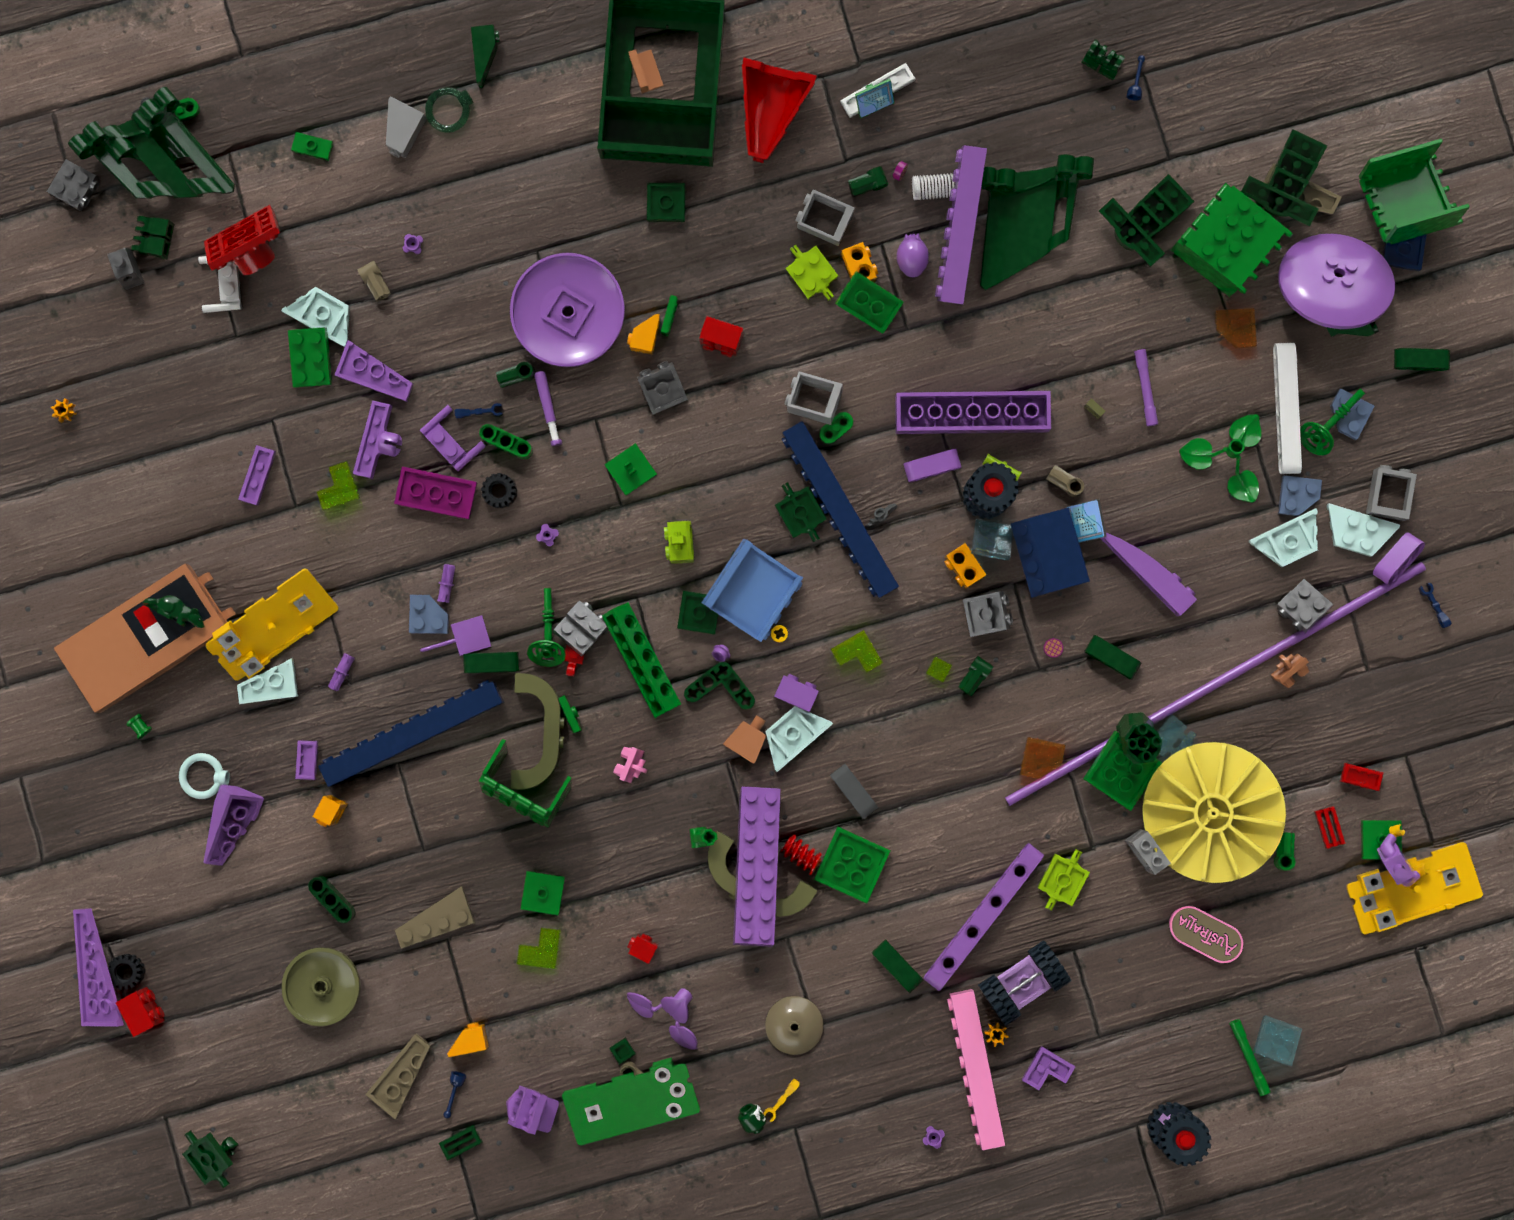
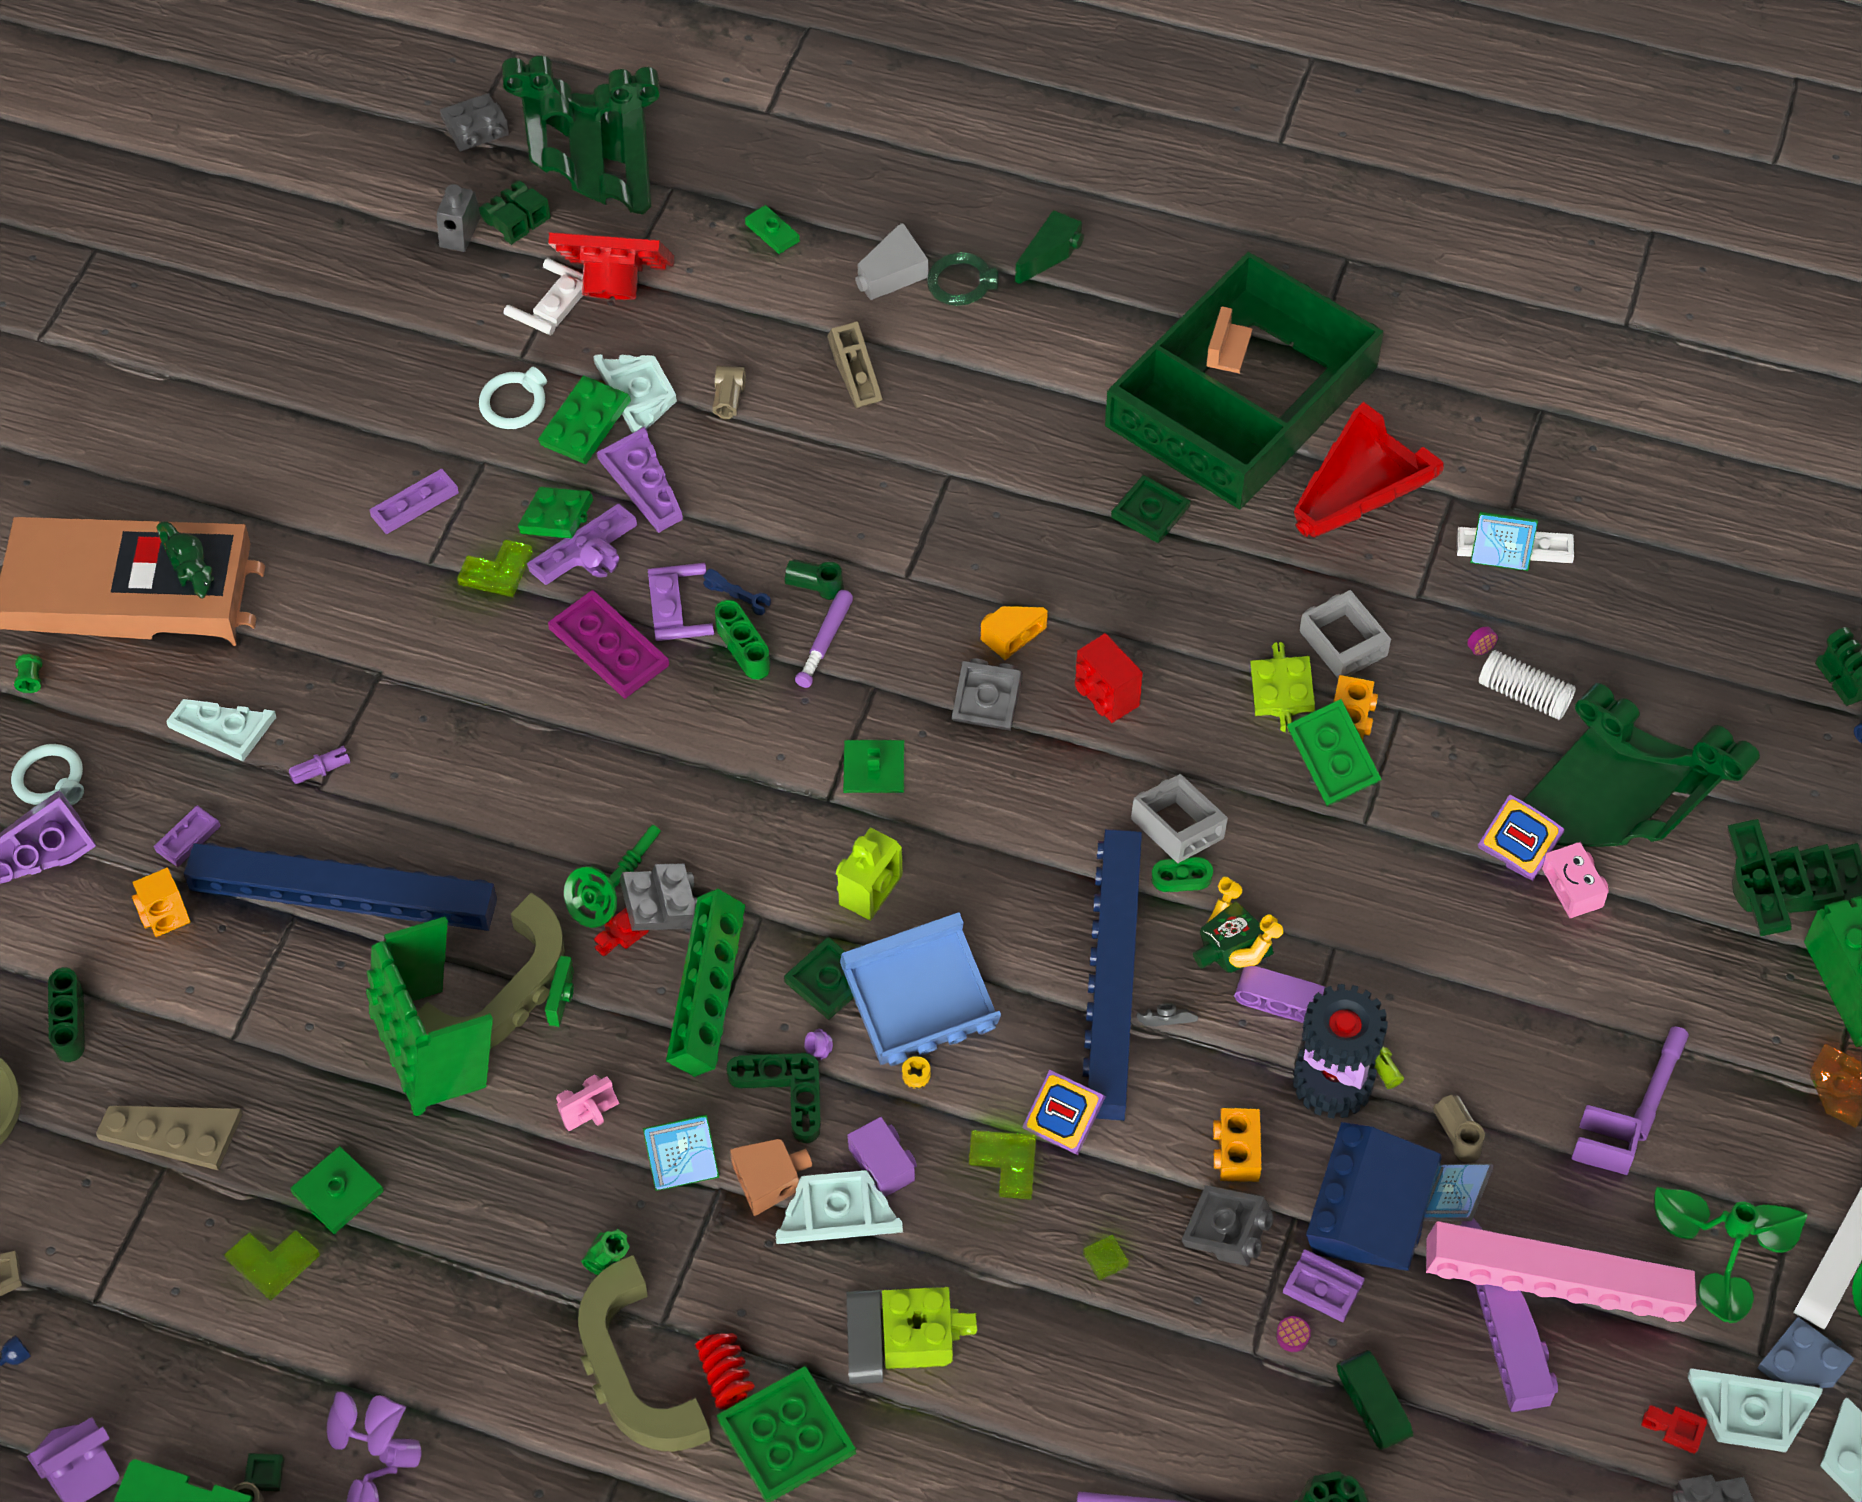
camera: 30 degrees right, 30 degrees down
light orange gear [51,398,77,423] -> none
green plate [175,98,200,122] -> none
yellow piece [206,569,338,681] -> none
medium lavender plate [403,234,423,254] -> none
sand blue plate [409,595,449,634] -> none
medium lavender piece [420,615,491,656] -> none
medium lavender axle [437,564,455,603] -> none
light orange slope [447,1022,489,1057] -> none
dark green beam [463,652,519,673] -> none
black tyre [481,473,517,509] -> none
medium lavender dish [510,253,625,367] -> none
medium lavender plate [536,524,559,546] -> none
red brick [627,933,658,964] -> none
green tile [661,295,678,336] -> none
medium lavender brick [733,787,780,947] -> none
dark green plate [775,482,827,542] -> none
dark green piece [848,166,889,197] -> none
medium lavender brick [895,391,1051,434] -> none
medium lavender helmet [897,233,929,278] -> none
medium lavender brick [935,145,987,304] -> none
dark green piece [958,656,994,696] -> none
clear light blue plate [971,519,1013,560] -> none
clear orange plate [1019,737,1066,779] -> none
olive tile [1084,398,1105,419] -> none
none -> light aqua piece [479,367,547,429]
none -> green plate [518,487,593,539]
none -> piece [643,1114,719,1191]
none -> dark tan slope [827,321,883,409]
none -> lime hinge [882,1287,977,1369]
none -> slope [1022,1070,1106,1155]
none -> torso [1193,877,1283,973]
none -> medium lavender plate [1283,1249,1365,1323]
none -> bright pink brick [1426,1221,1696,1322]
none -> slope [1478,795,1564,881]
none -> bright pink brick [1542,842,1609,918]
none -> medium lavender piece [1572,1105,1643,1175]
none -> red plate [1641,1405,1708,1454]

